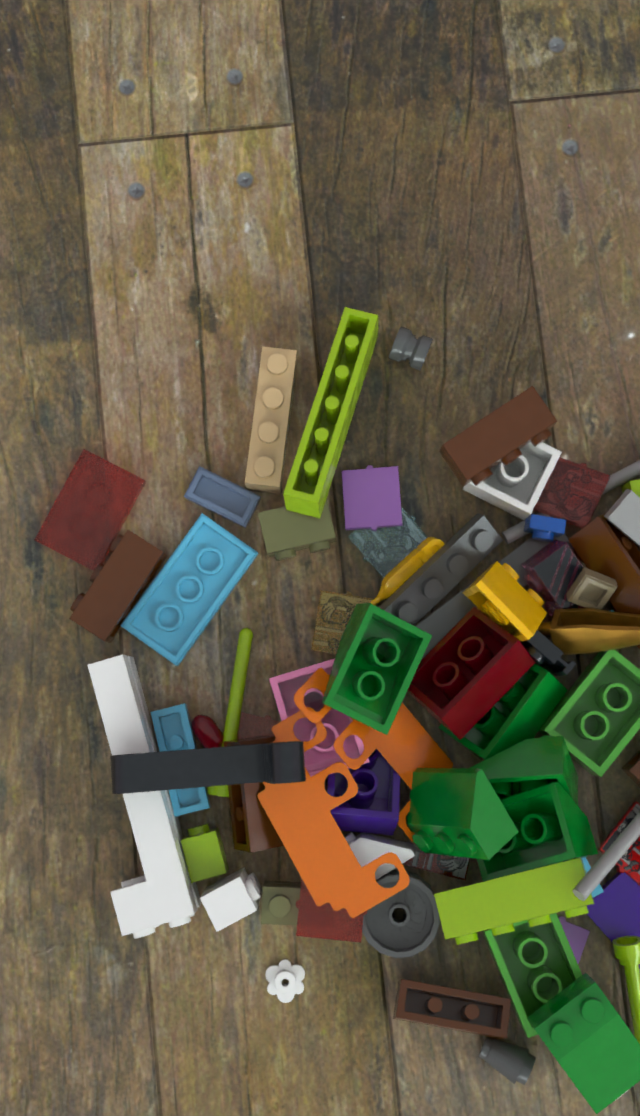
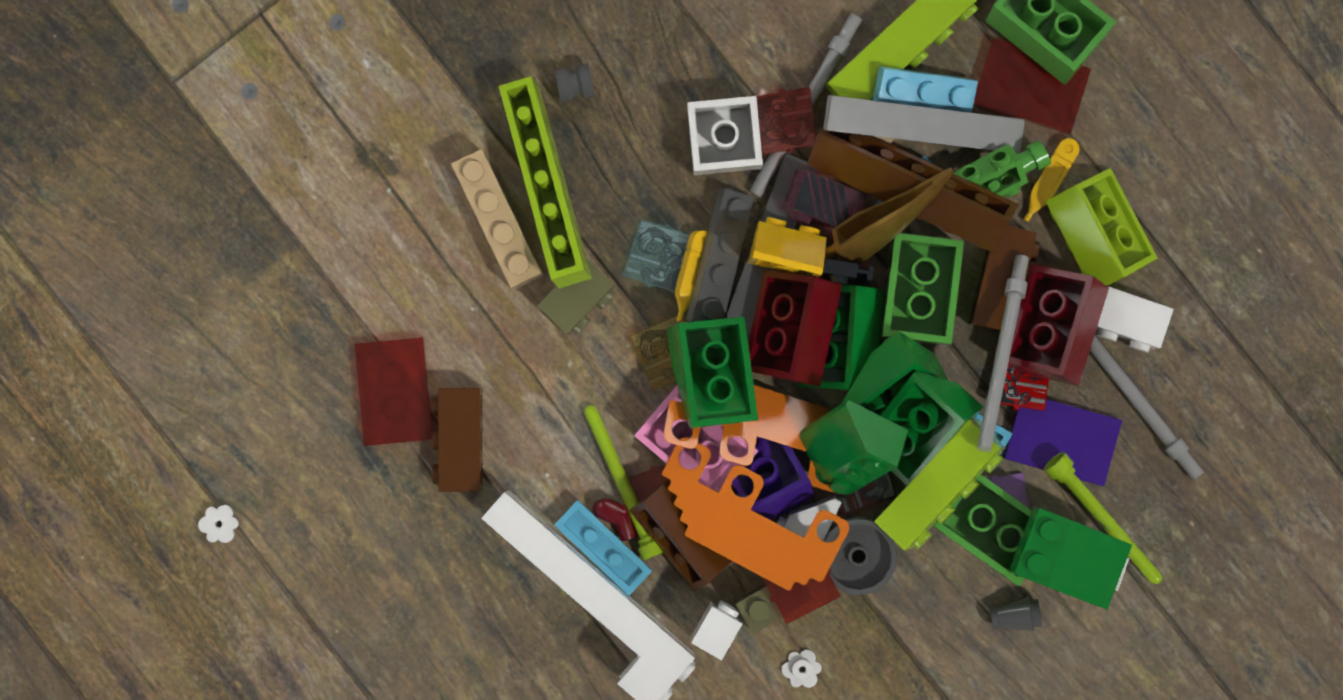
camera: 30 degrees left, 5 degrees up
black beam [110,741,306,794] -> none
medium azure tile [120,513,259,666] -> none
lime brick [180,823,229,883] -> none
sand blue tile [184,466,261,528] -> none
medium lavender piece [342,465,403,532] -> none
reddish brown brick [393,979,511,1039] -> none
reddish brown brick [439,386,557,487] -> none
blue plate [524,514,567,542] -> none
dark tan tile [566,567,618,610] -> none

